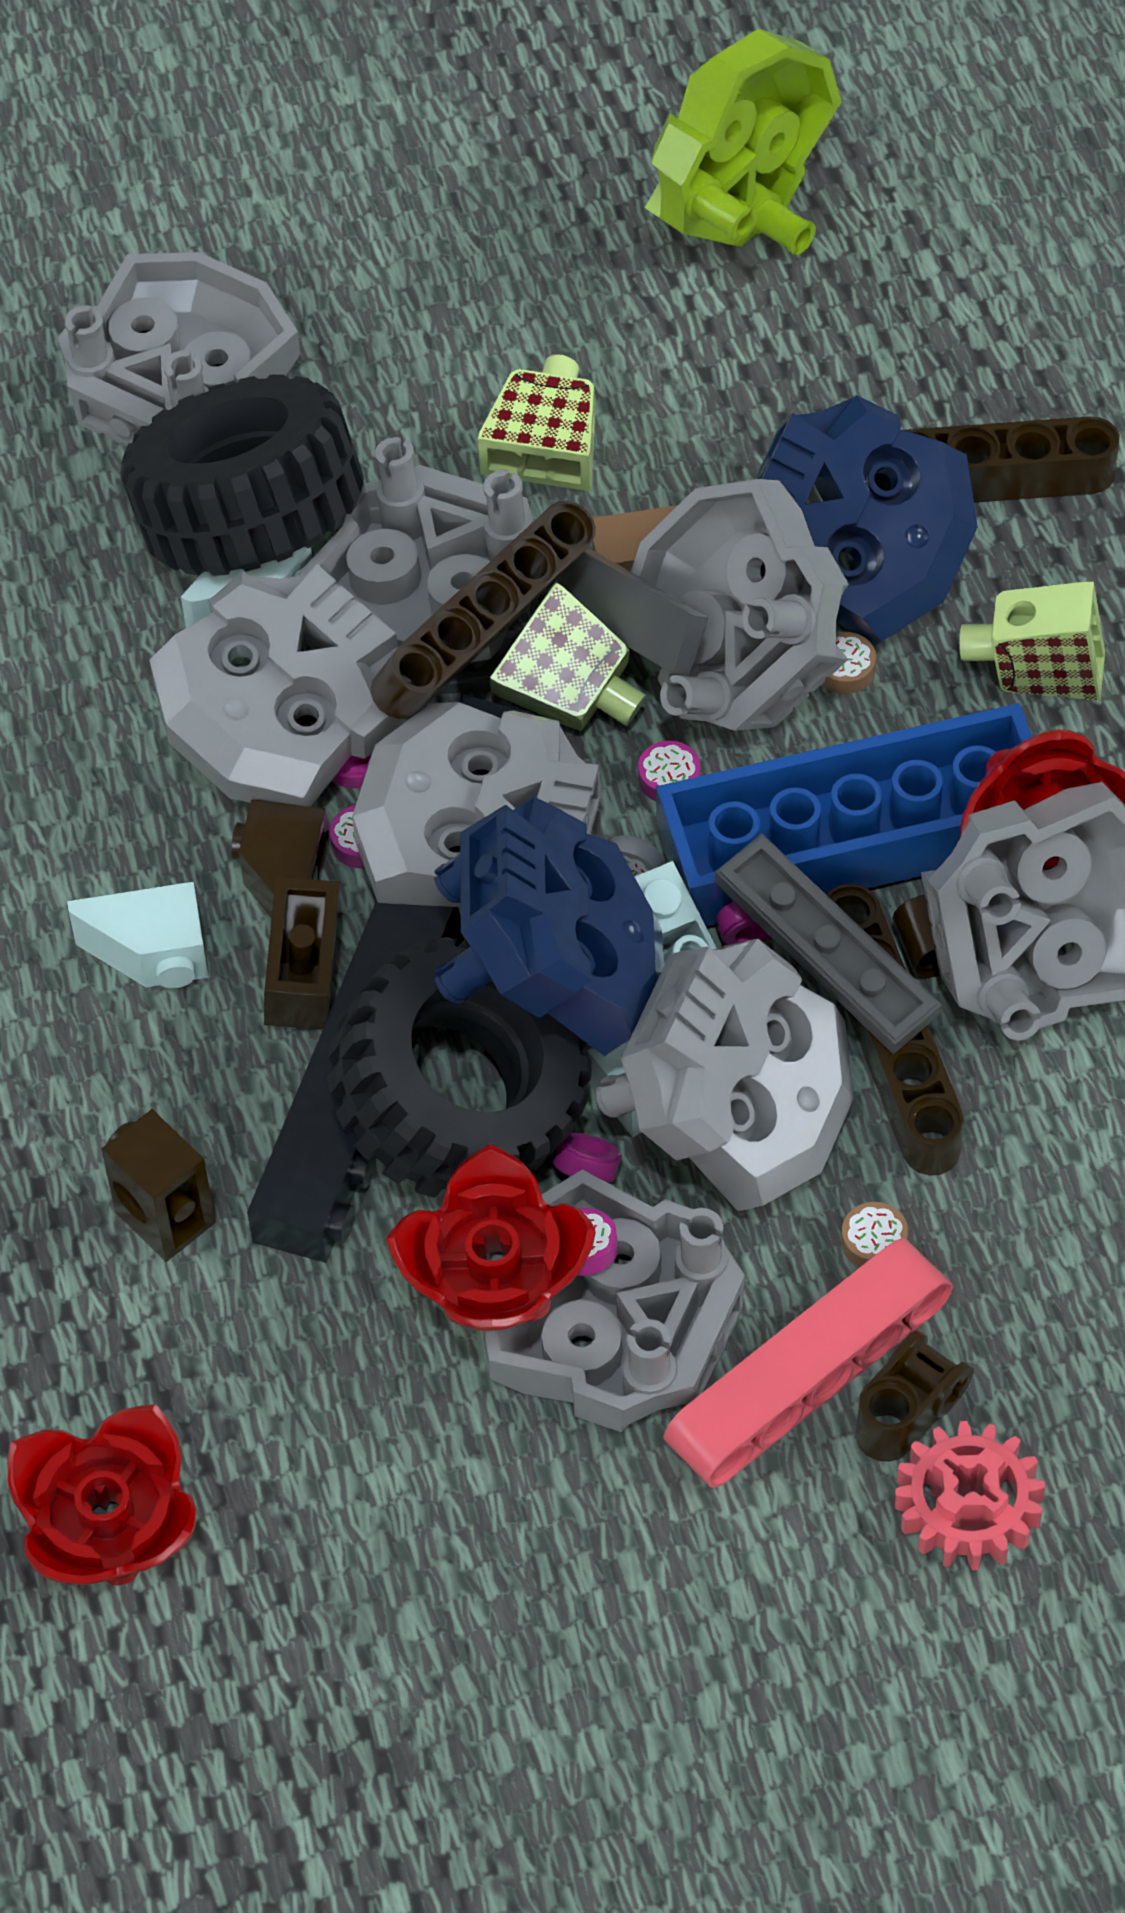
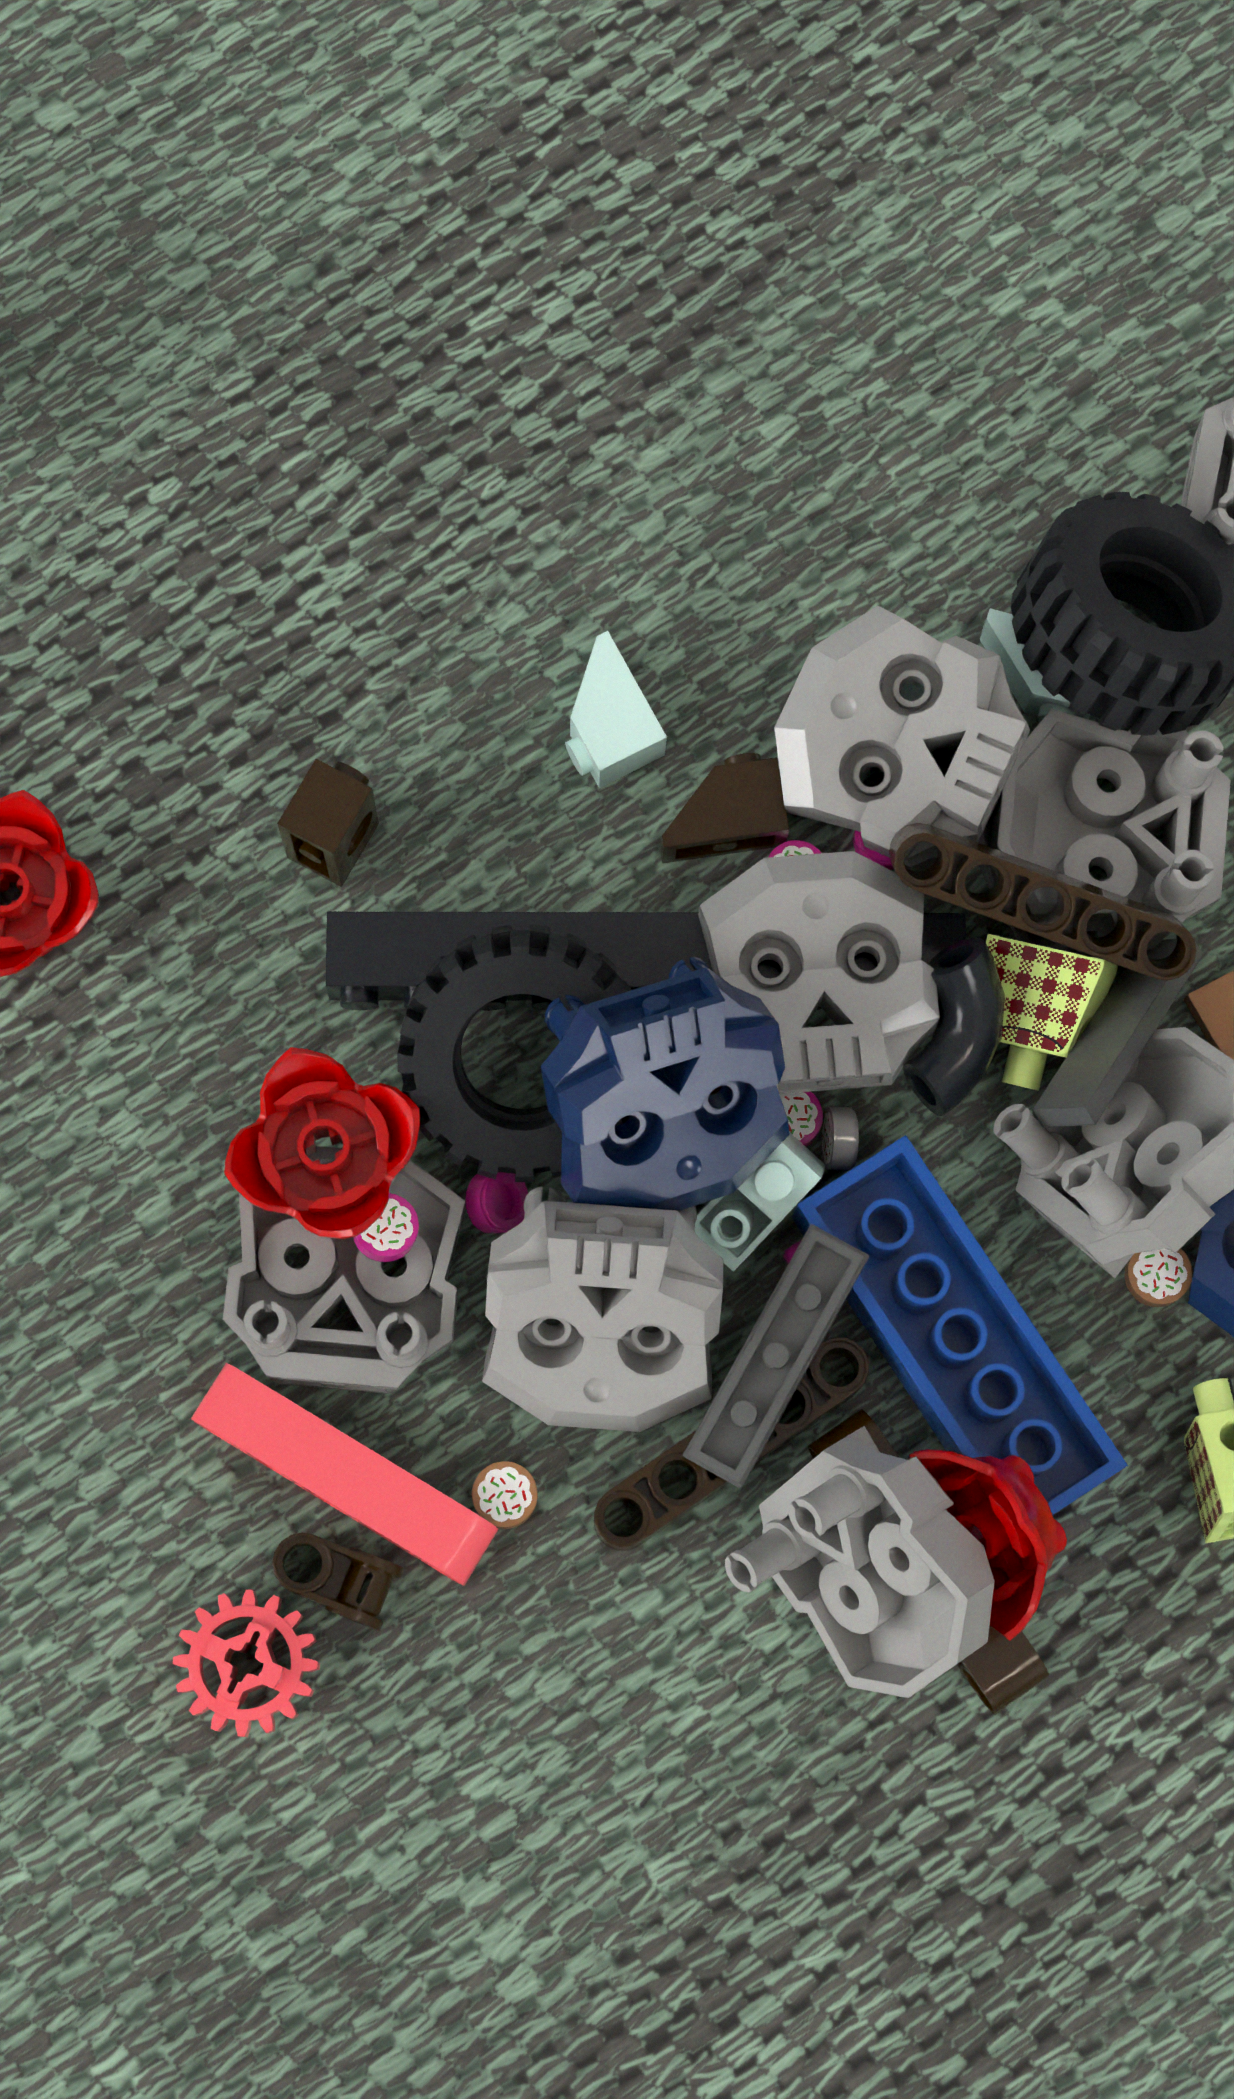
camera: 65 degrees right, 20 degrees up
dark brown slope [264,876,340,1030] -> none
tile [638,741,700,801] -> none
none -> black cylinder [903,938,1005,1116]

